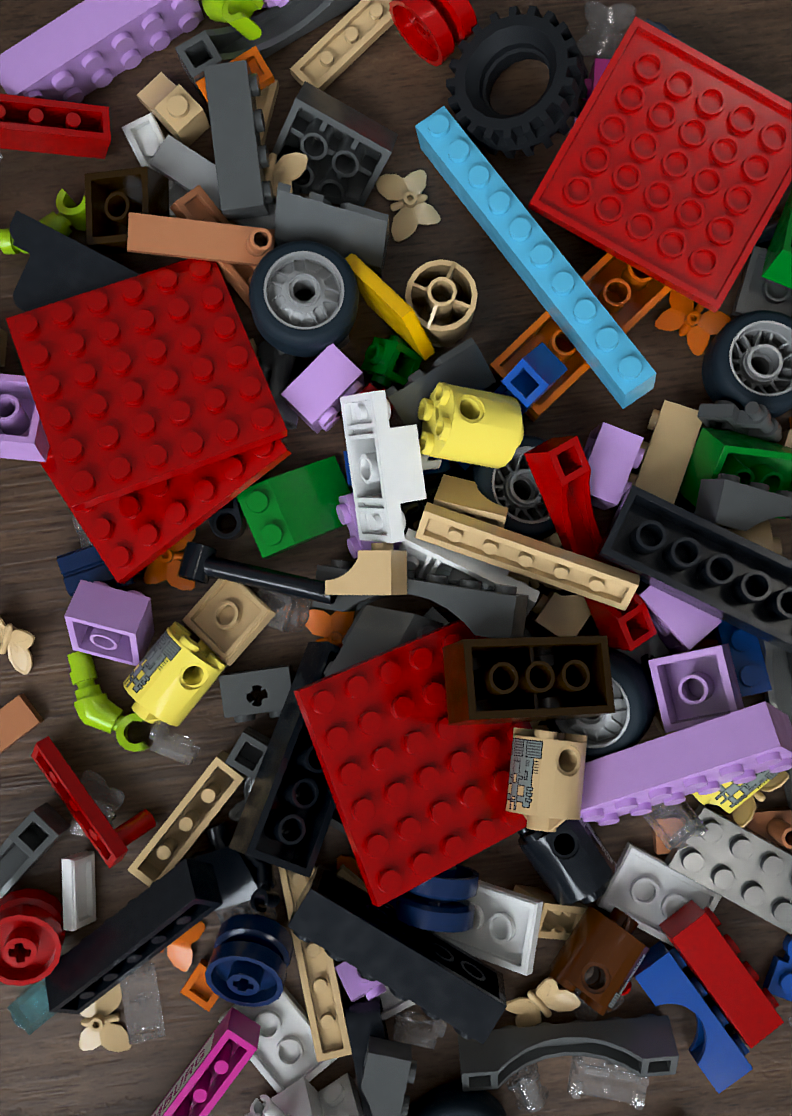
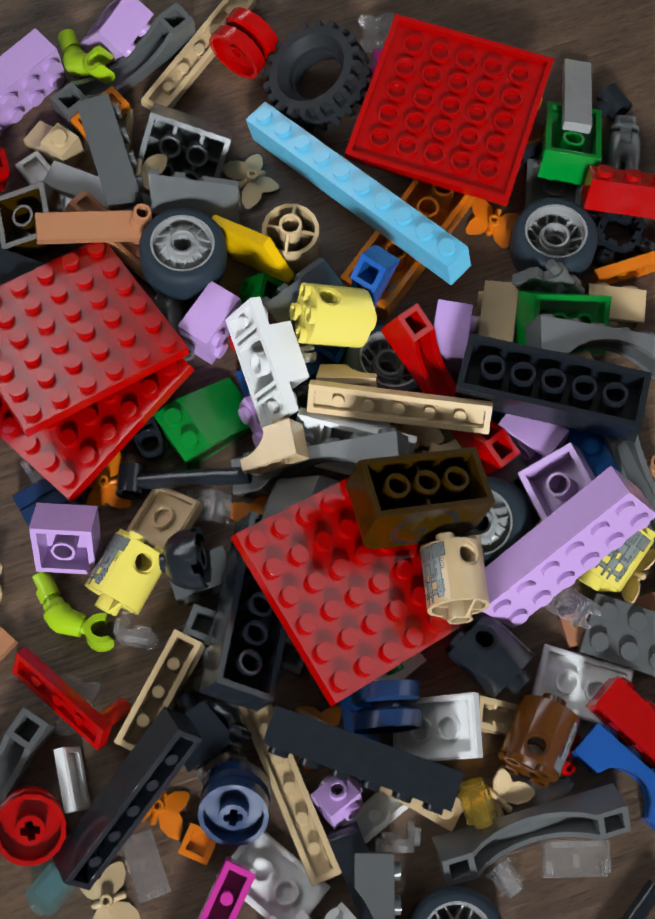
camera: 15 degrees left, 15 degrees down
none -> black cylinder [159,526,212,590]
none -> clear yellow brick [458,778,498,829]

